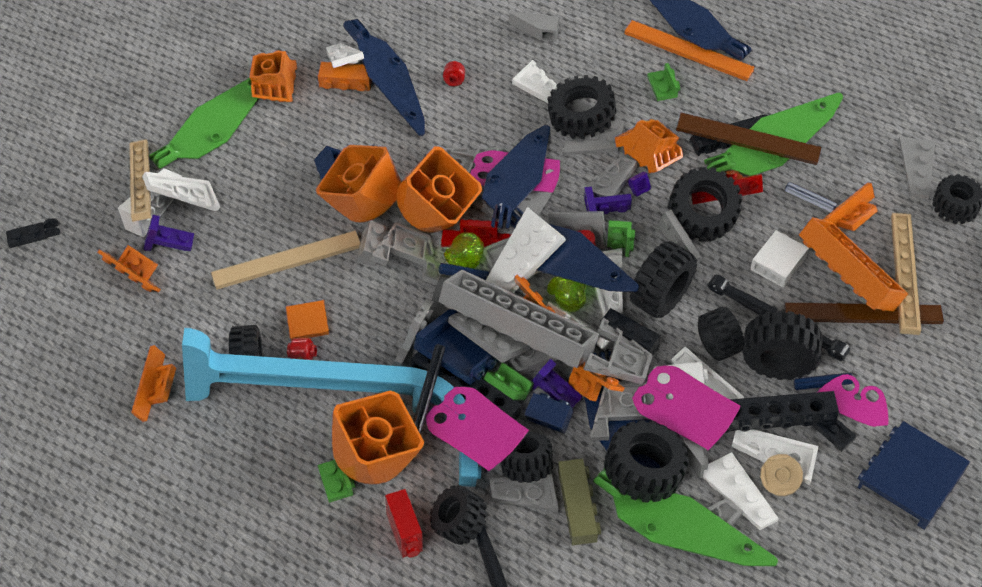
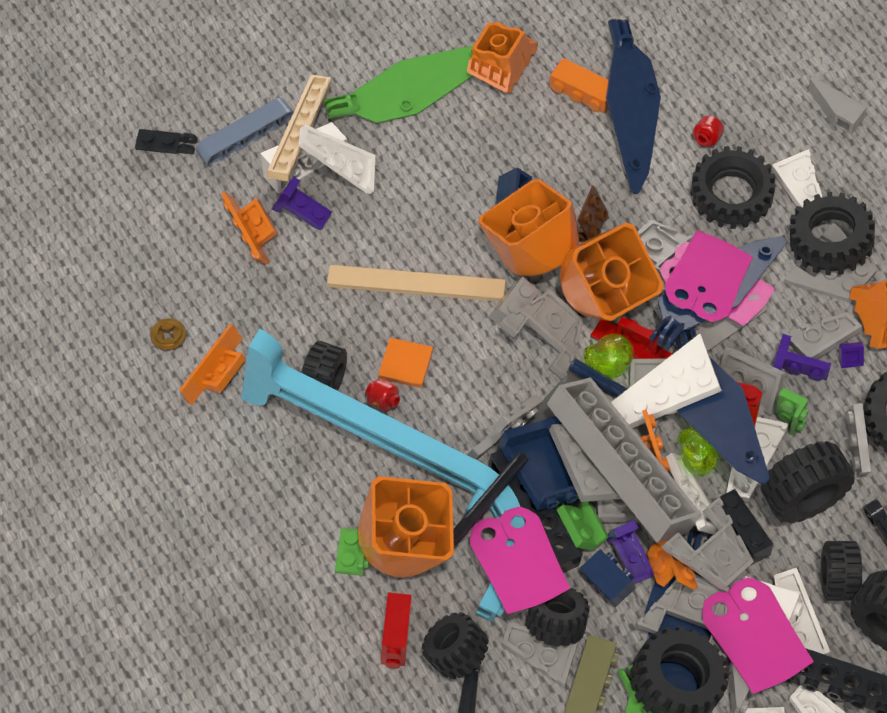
camera: 25 degrees right, 5 degrees up
white wing [326,43,364,68] -> none
none -> pearl gold gear [150,318,186,352]
none -> sand blue beam [196,98,294,167]
none -> reddish brown hinge [577,185,608,242]
none -> dark pink piece [665,230,753,322]
none -> black tyre [691,146,776,229]

